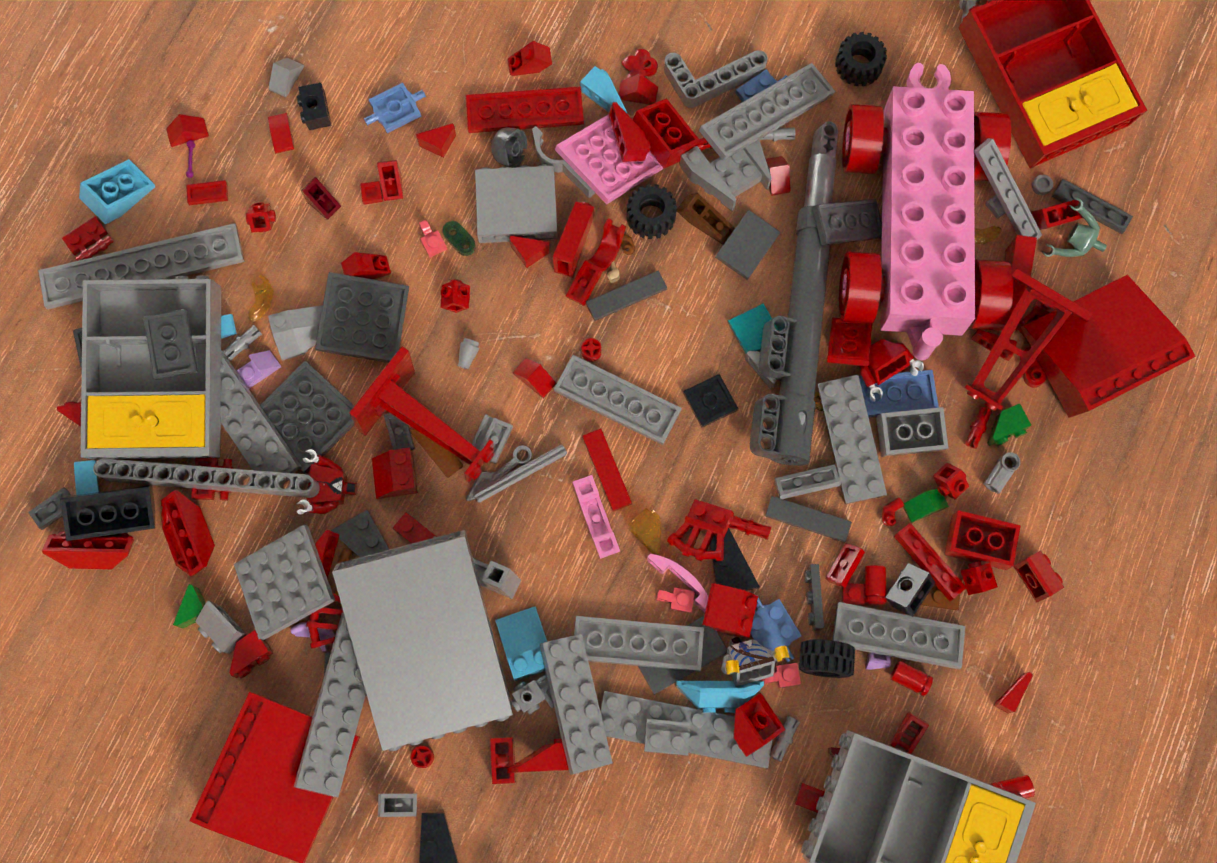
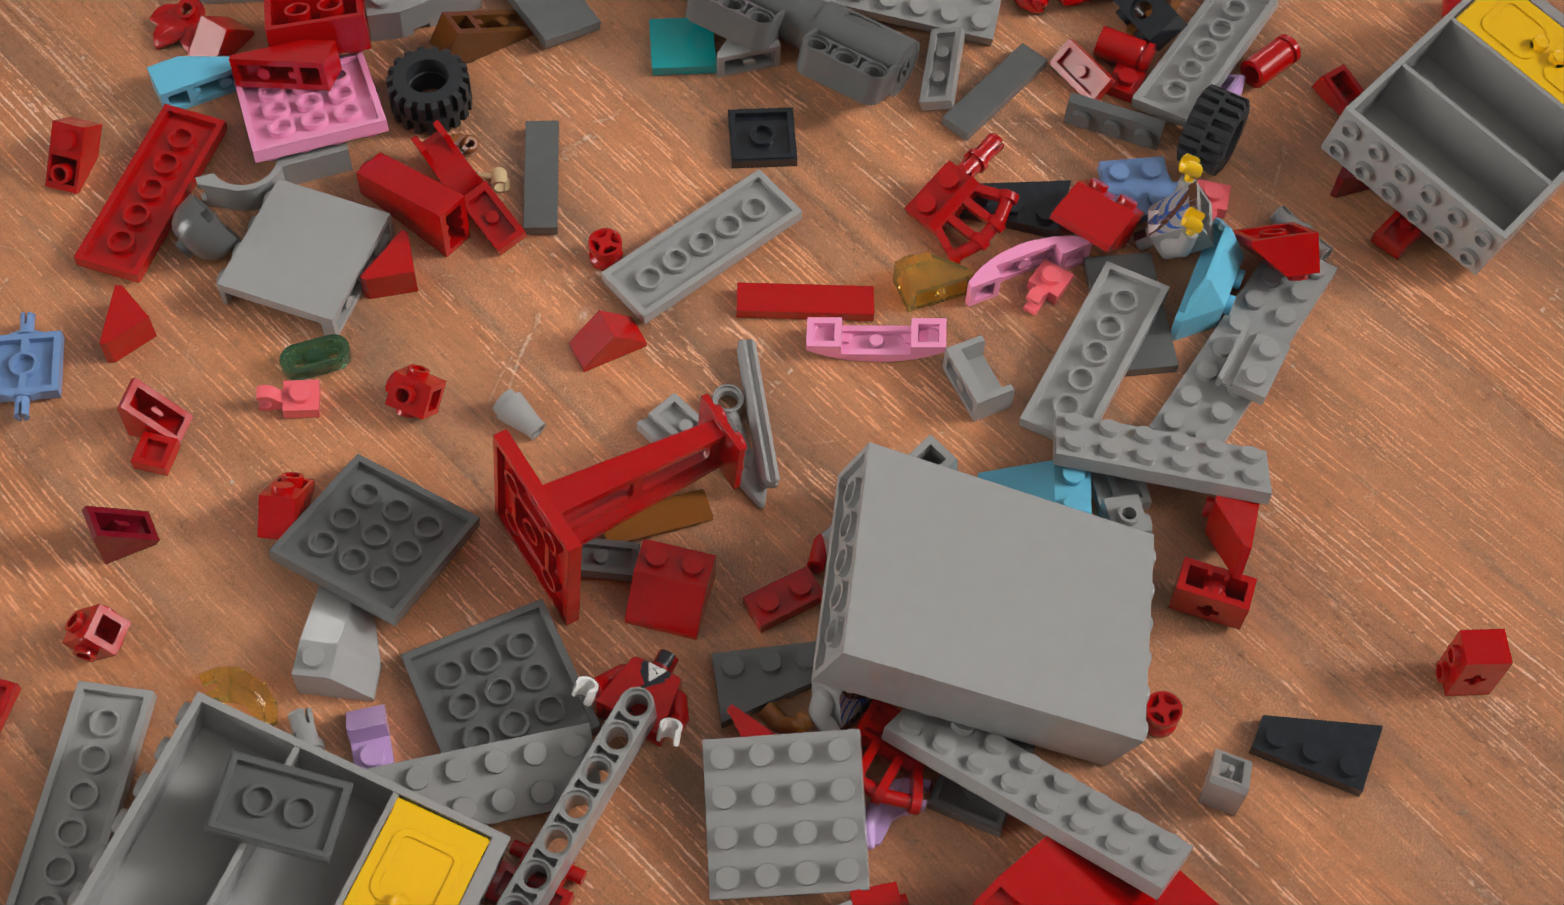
camera: 70 degrees left, 15 degrees down
none -> light grey panel [942,335,1015,422]

